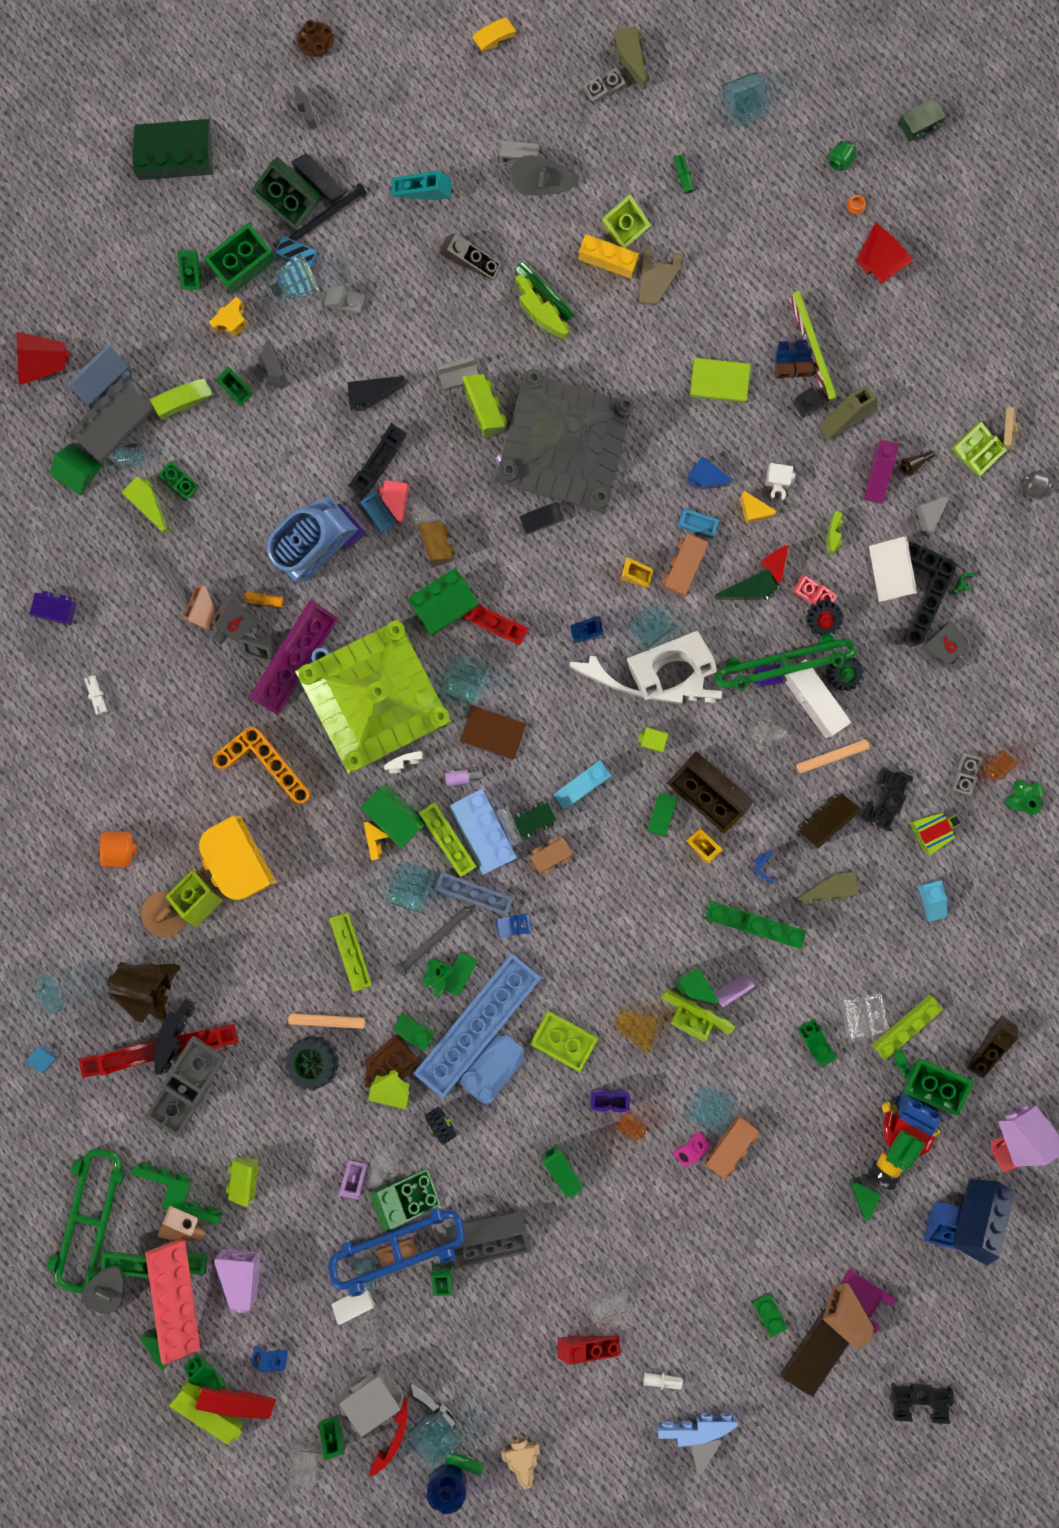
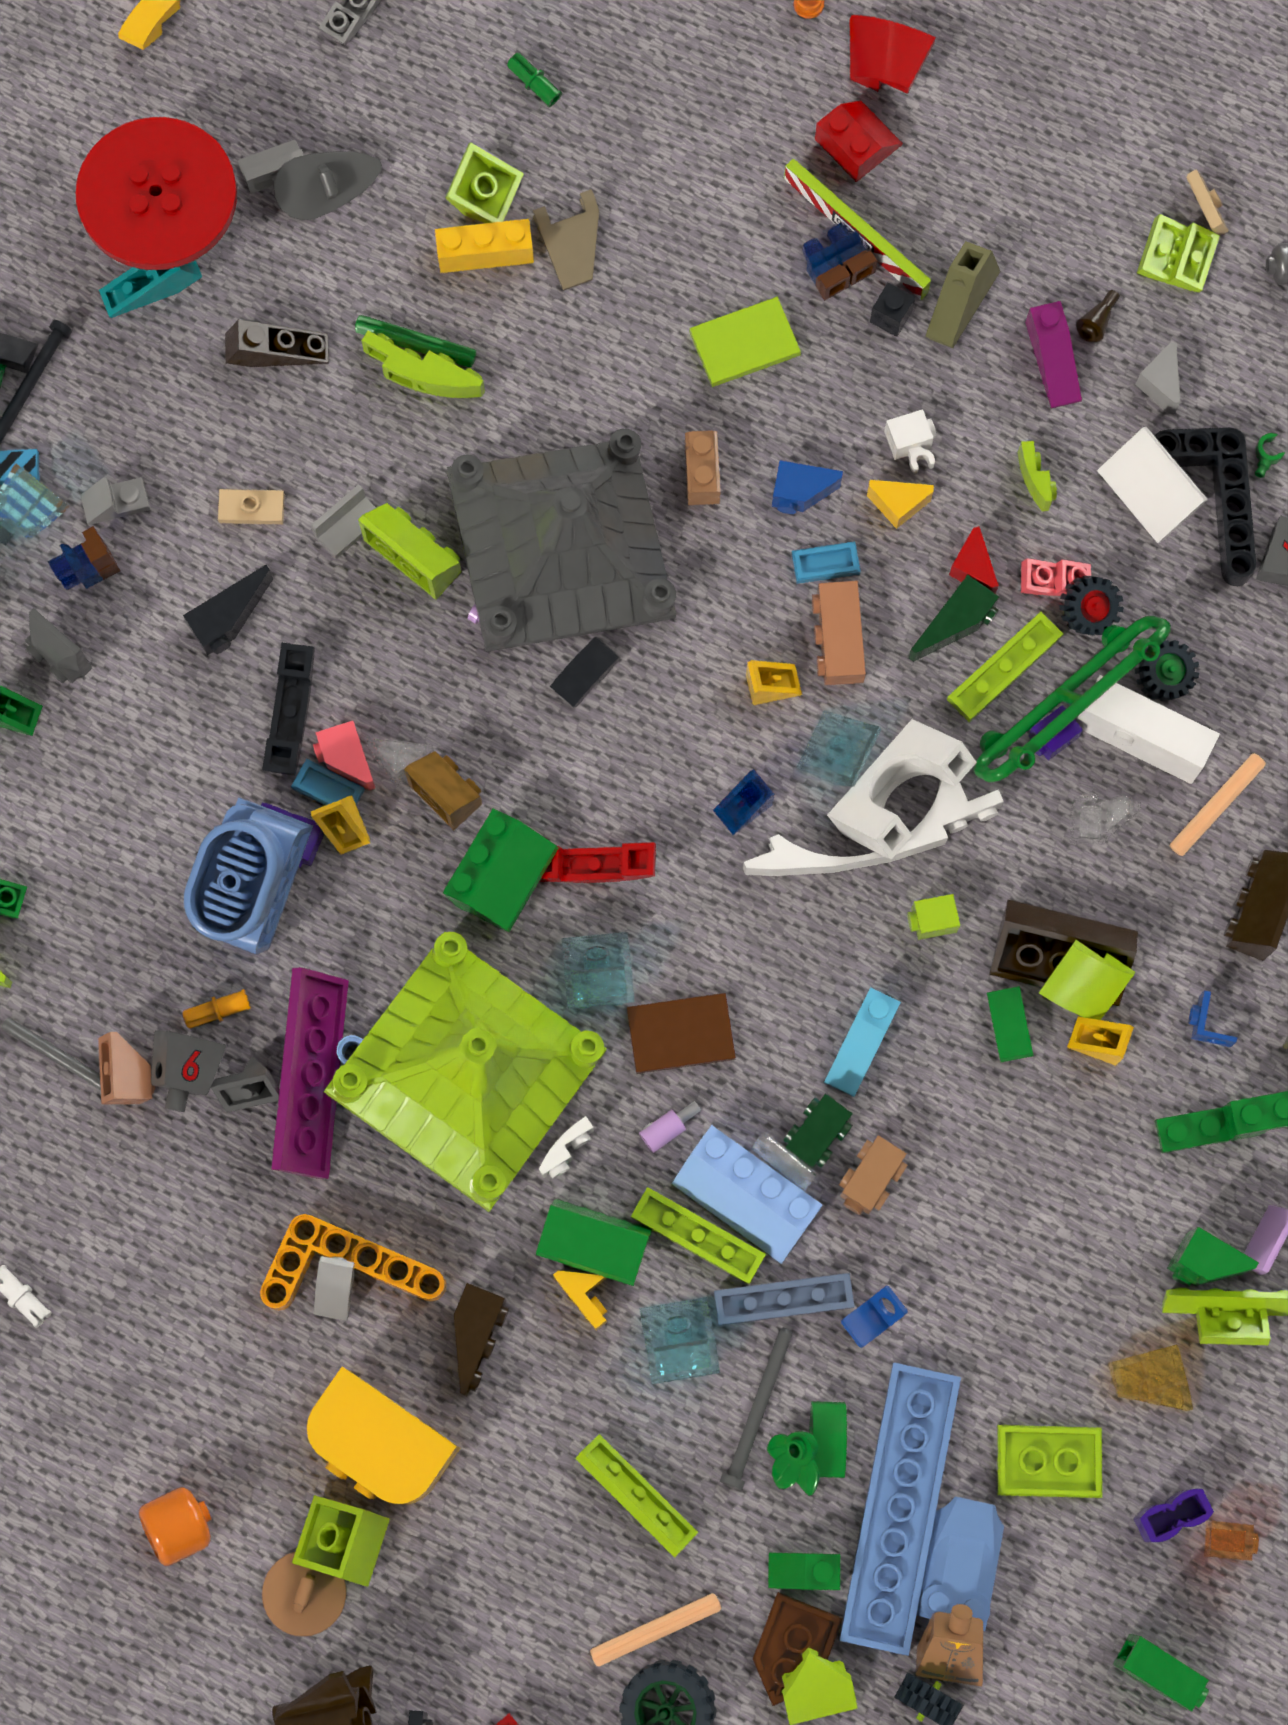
camera: 30 degrees left, 10 degrees down
none -> hips [48,526,121,590]
none -> red piece [75,117,237,270]
none -> tan plate [218,489,285,525]
none -> yellow slope [311,795,370,855]
none -> light grey slope [314,1256,355,1321]
none -> dark brown slope [454,1283,509,1397]
none -> medium nougat brick [685,431,721,505]
none -> red slope [815,100,903,182]
none -> medium nougat torso [915,1604,983,1687]
none -> lime plate [947,612,1064,723]
none -> lime slope [1039,940,1135,1020]

